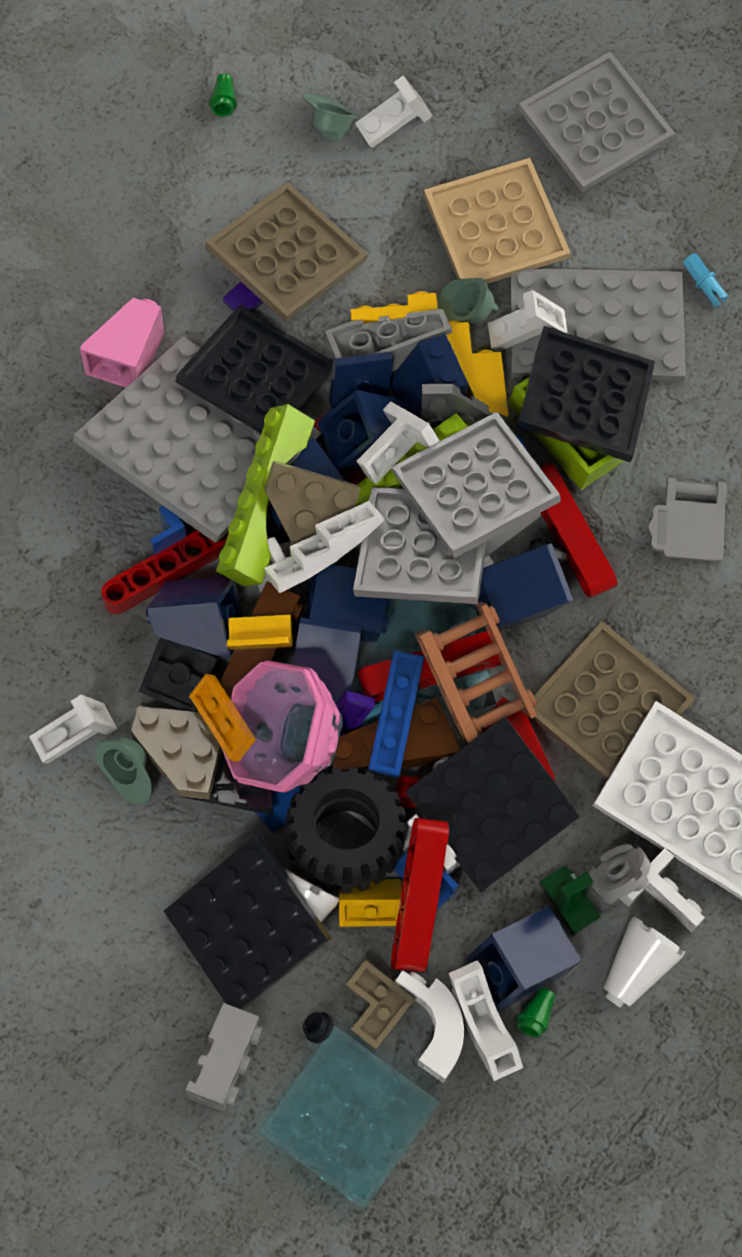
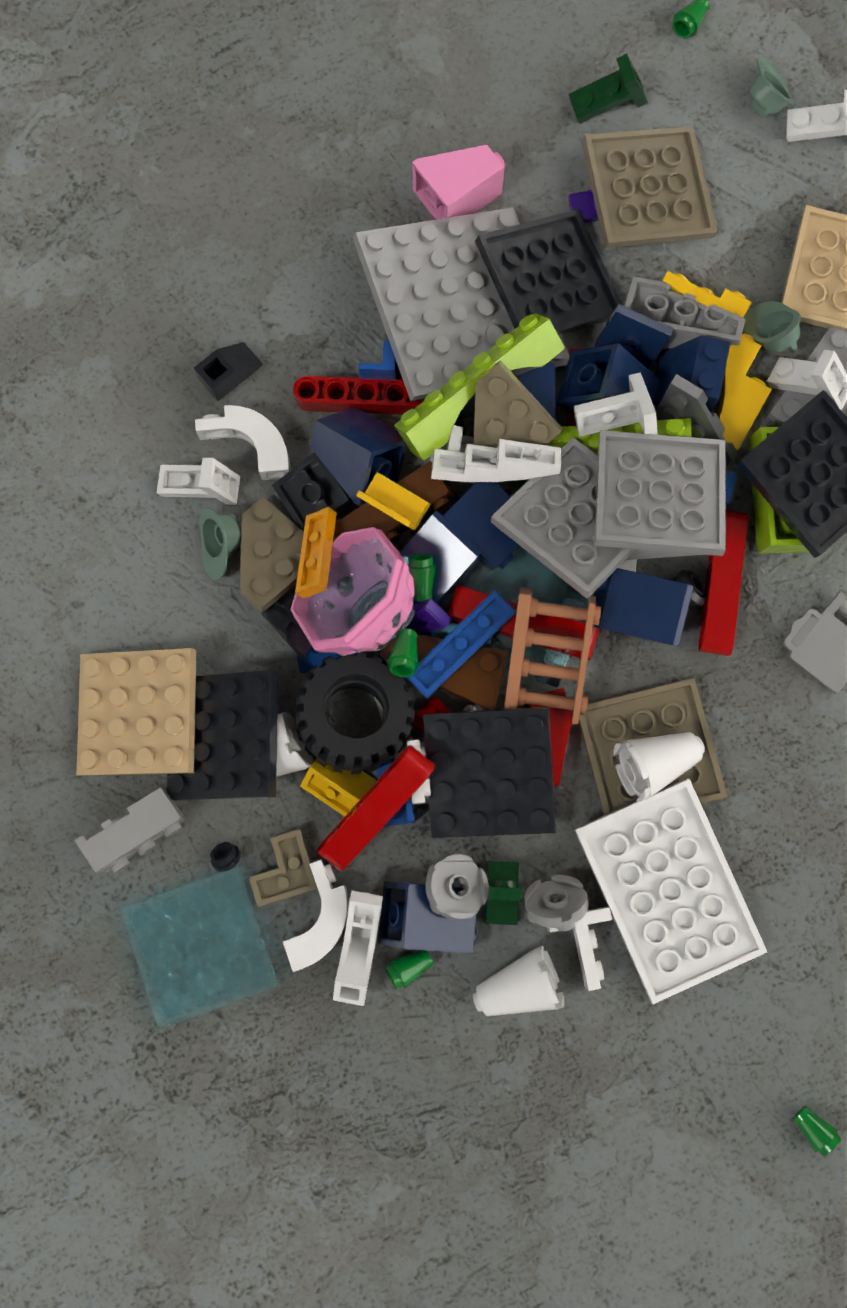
camera: 40 degrees right, 10 degrees up
none -> tan plate [76,648,196,776]
none -> black slope [194,342,263,401]
none -> white arch [195,405,291,480]
none -> green cone [387,629,419,677]
none -> green cone [407,554,436,602]
none -> light grey plate [426,854,489,920]
none -> dark green bracket [568,53,648,124]
none -> white cone [613,732,705,802]

